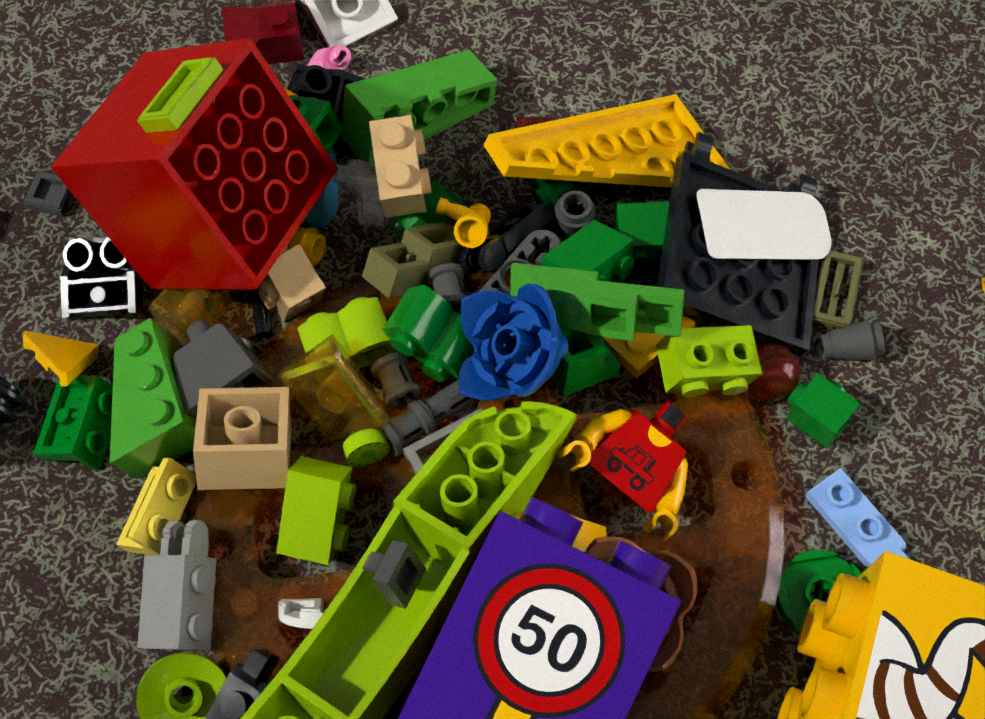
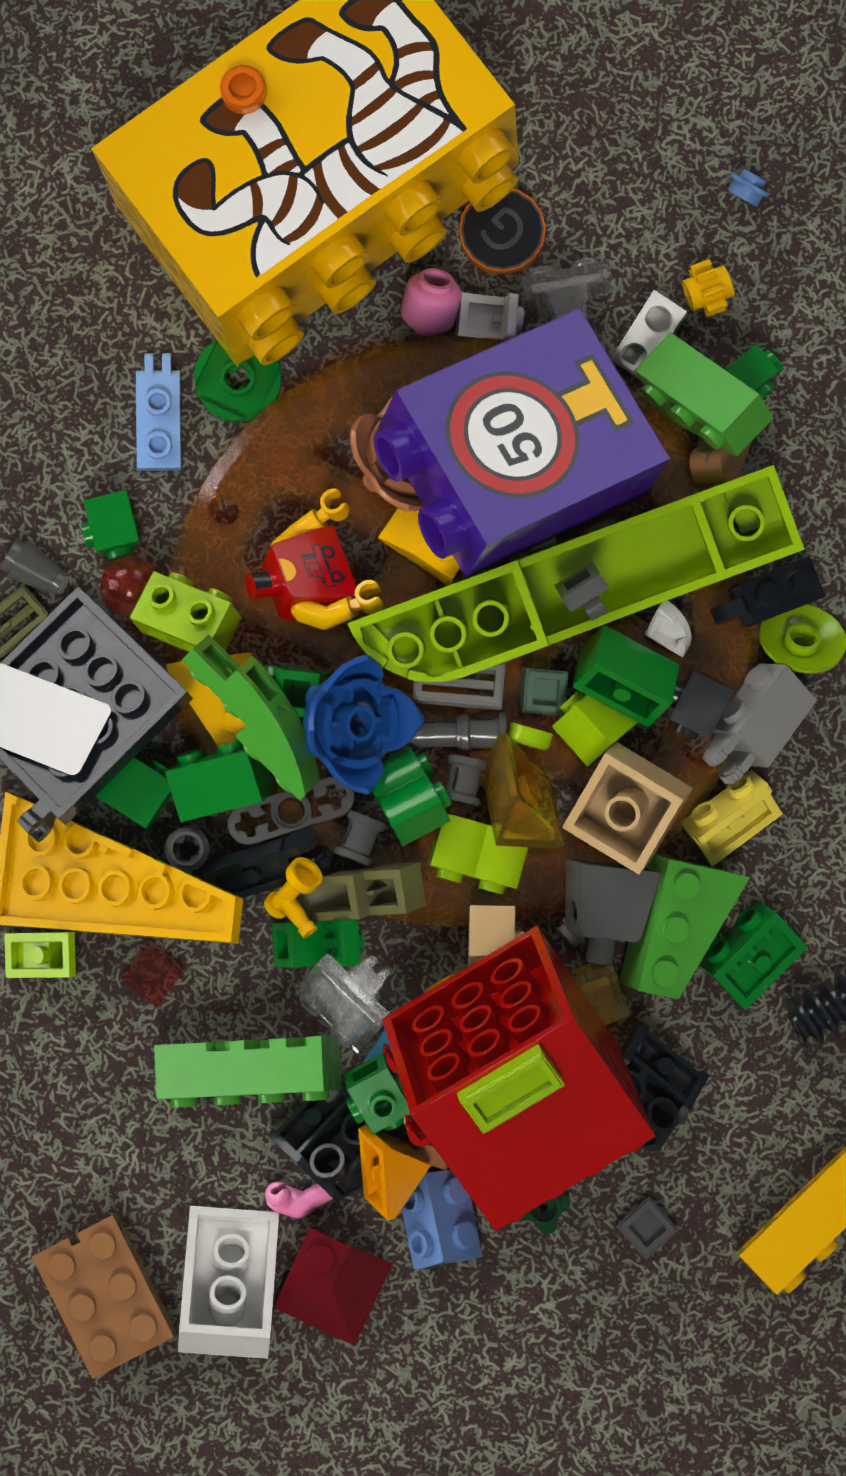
camera: 145 degrees left, 20 degrees up
yellow tile [23,331,99,387] -> none
tan brick [369,115,432,218] -> none
none -> lime slope [4,931,76,978]
none -> sand green tile [518,668,568,716]
none -> green brick [573,625,679,727]
none -> black brick [667,666,734,740]

